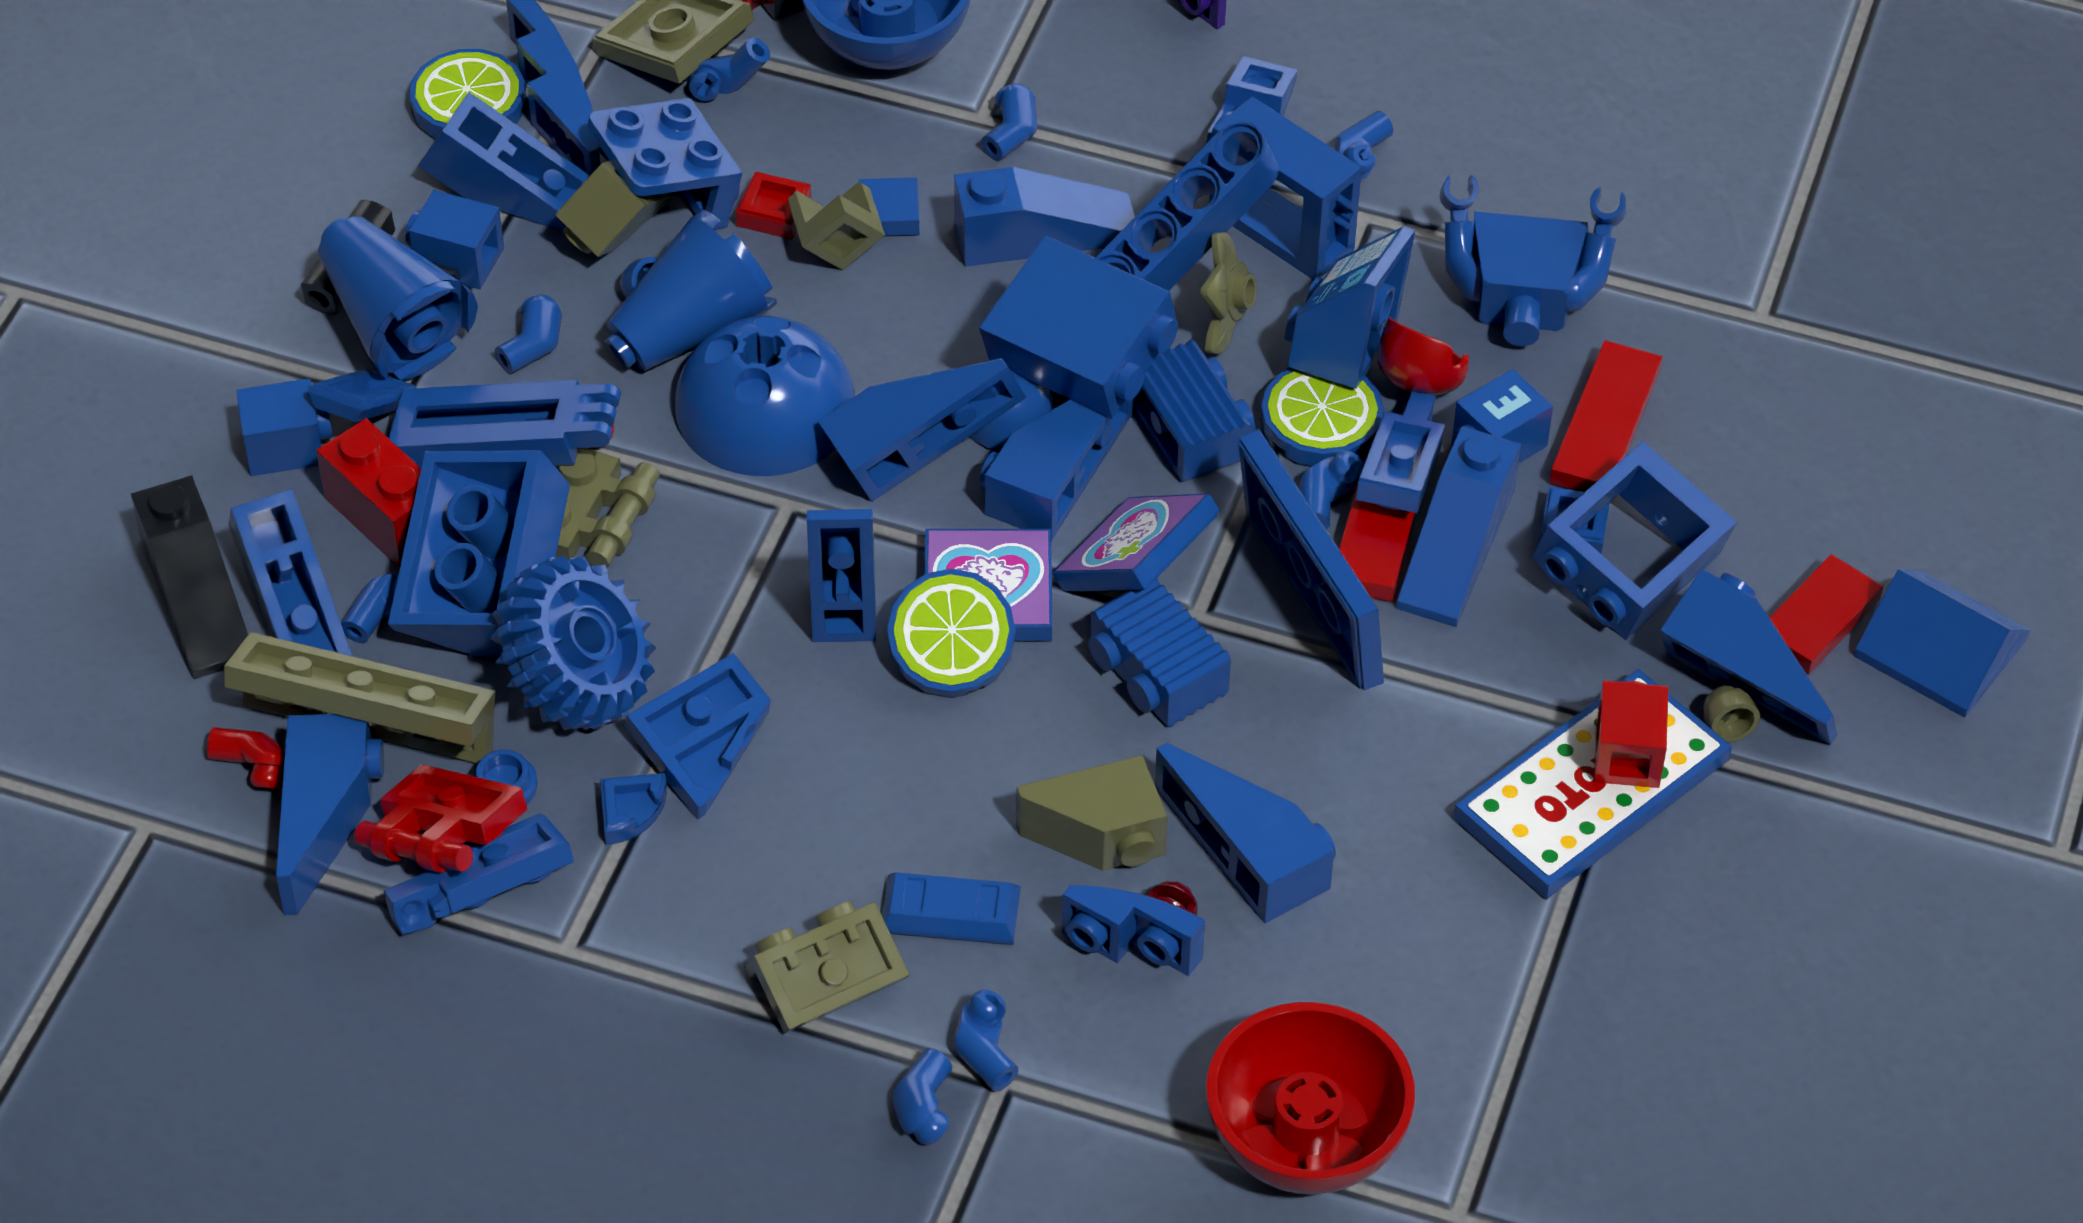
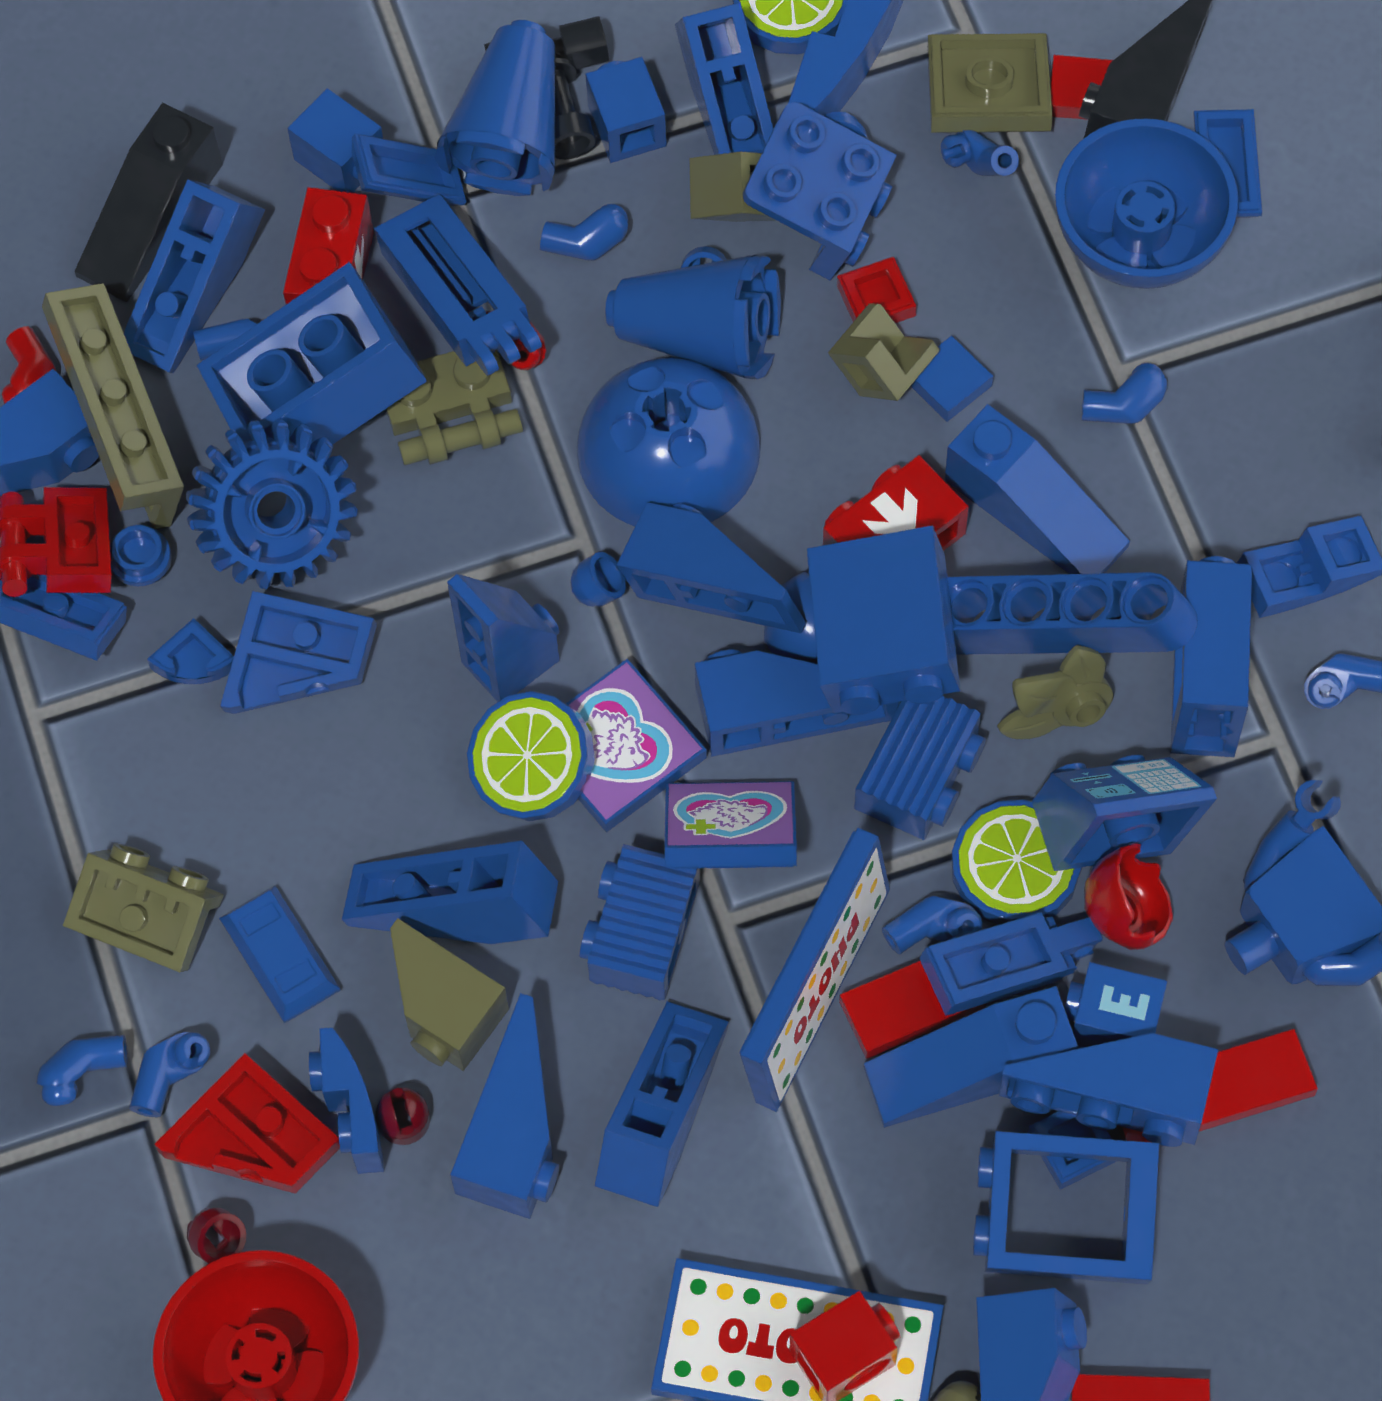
camera: 55 degrees right, 15 degrees up
none -> red wing [154,1053,340,1194]
none -> dark red hinge [186,1208,246,1263]
none -> blue slope [342,840,559,944]
none -> blue hinge [570,552,626,607]
none -> blue slope [595,1001,729,1207]
none -> red brick [823,455,969,551]
none -> blue slope [999,1033,1218,1147]

